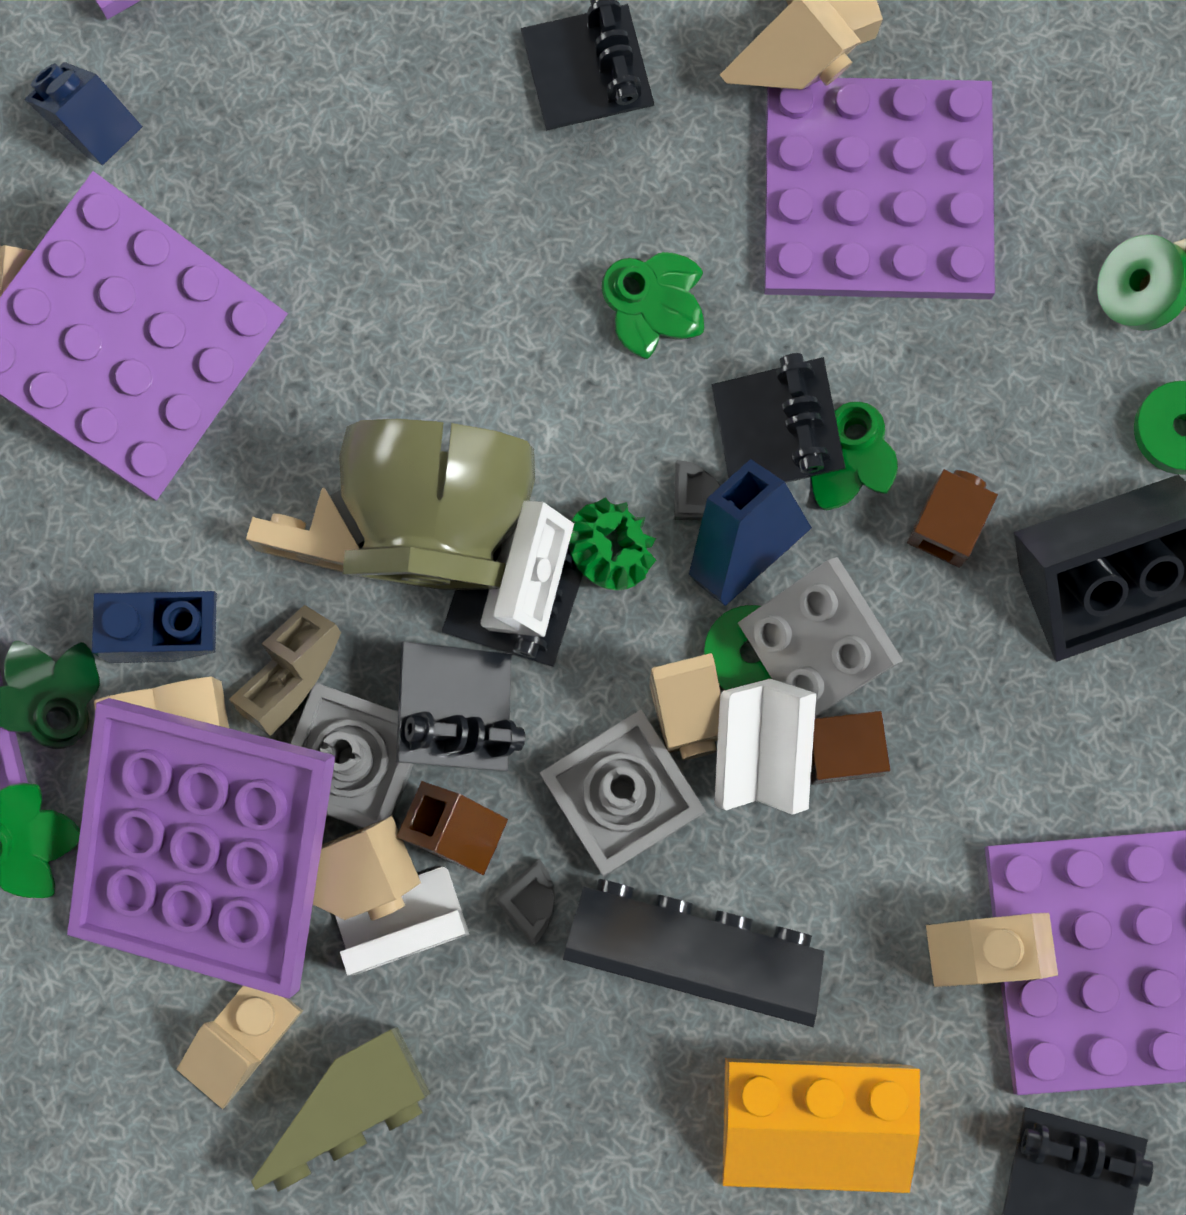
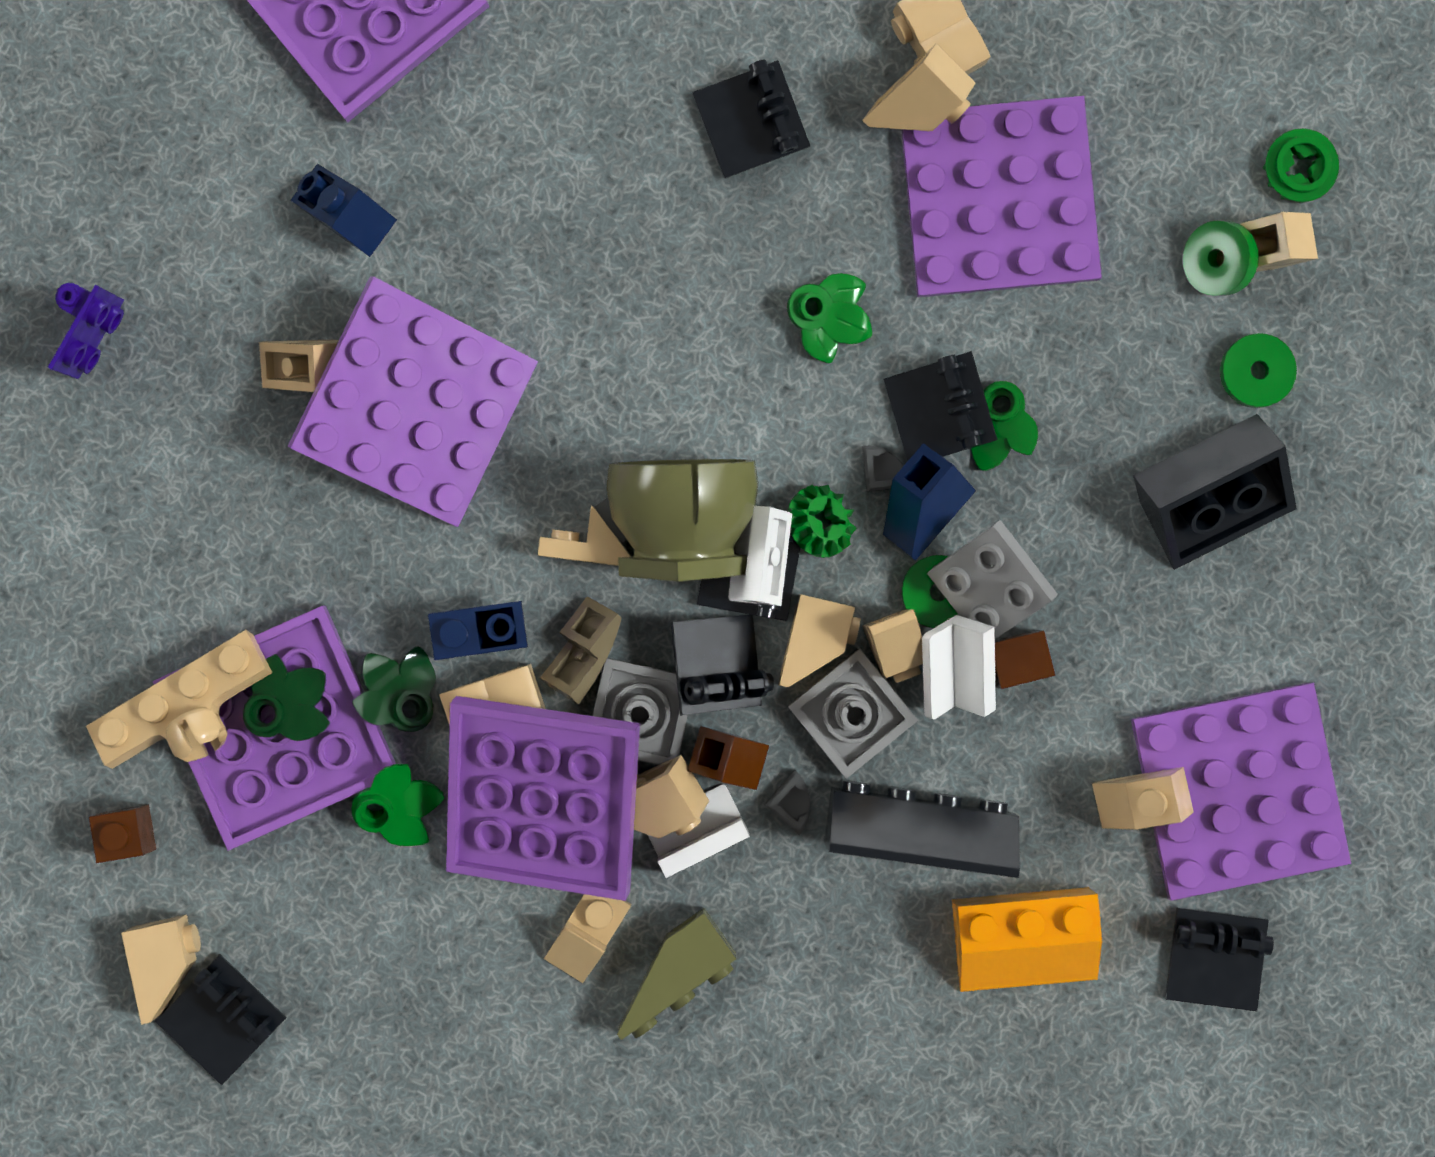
camera: 10 degrees left, 10 degrees up
reddish brown brick [907,469,998,568] -> none
none -> tan slope [778,594,861,687]

